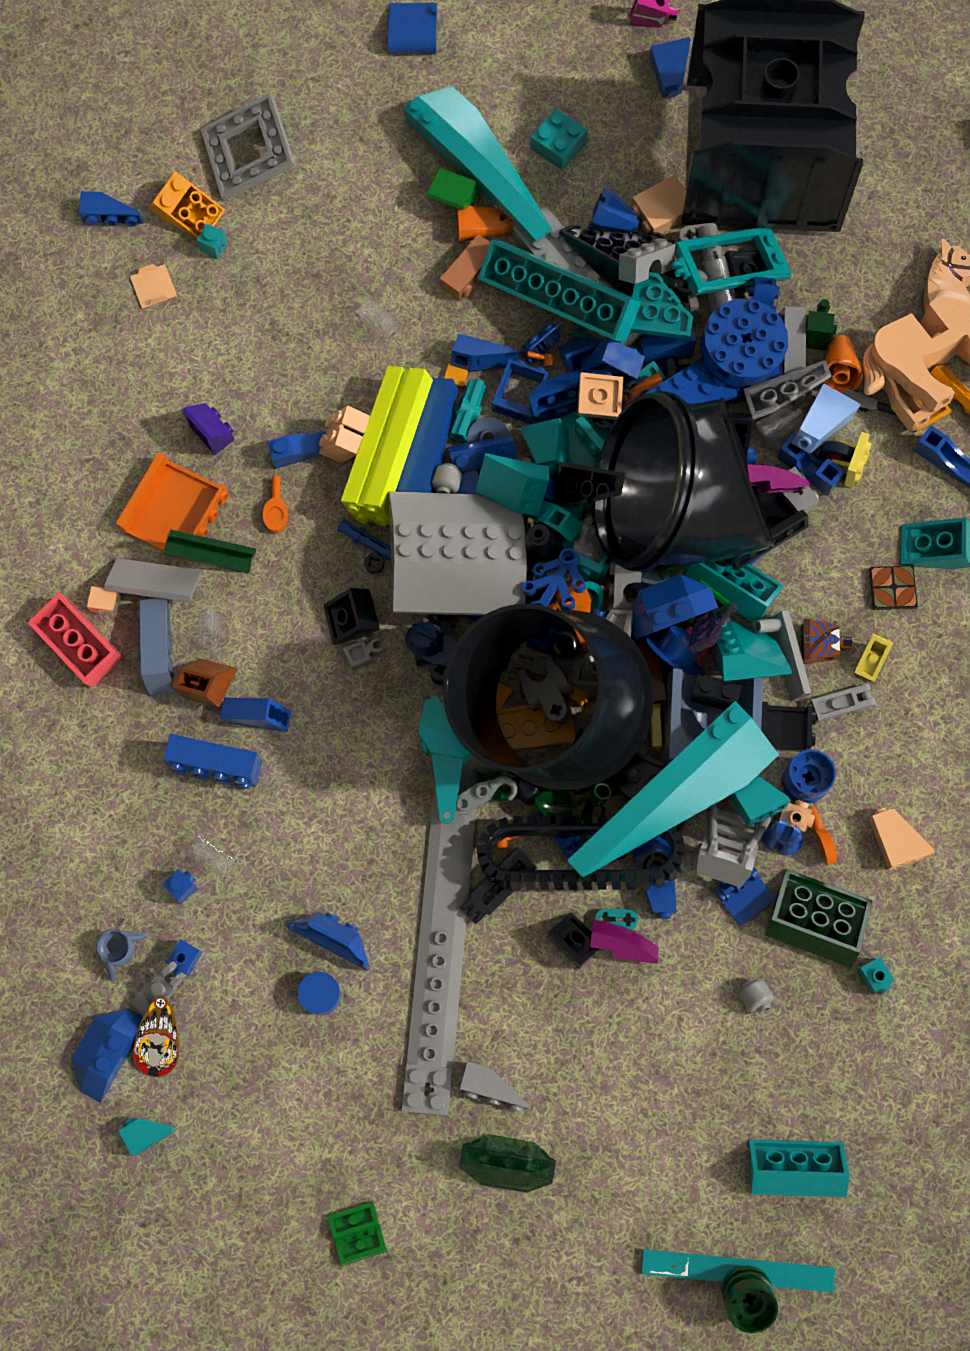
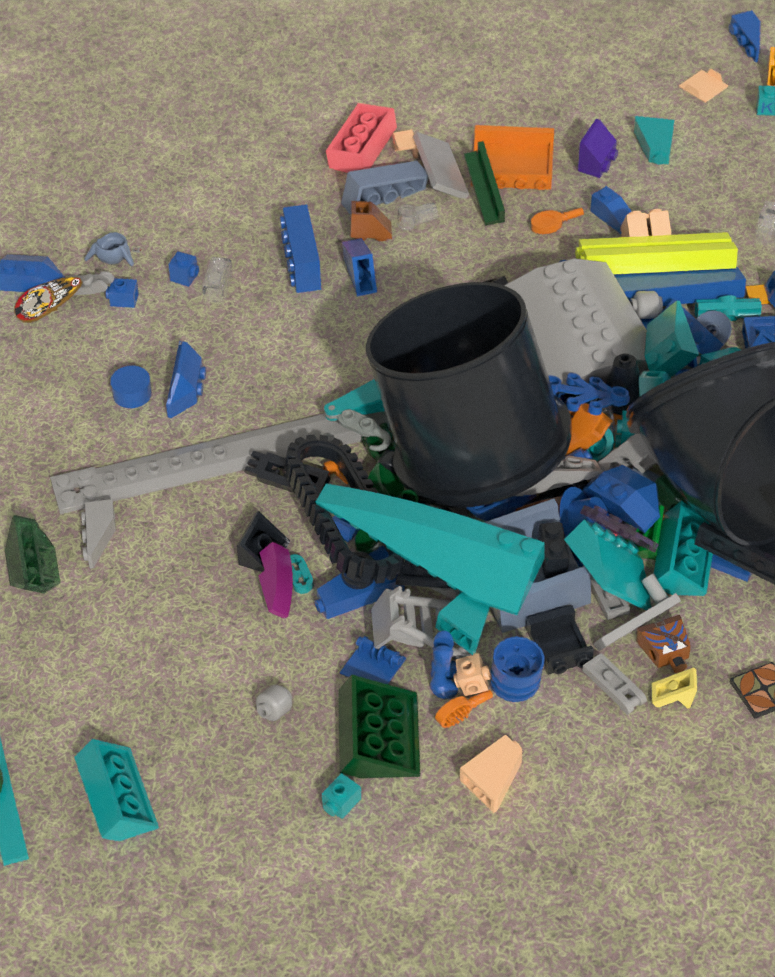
camera: 65 degrees right, 25 degrees down
none -> teal slope [634,116,675,165]

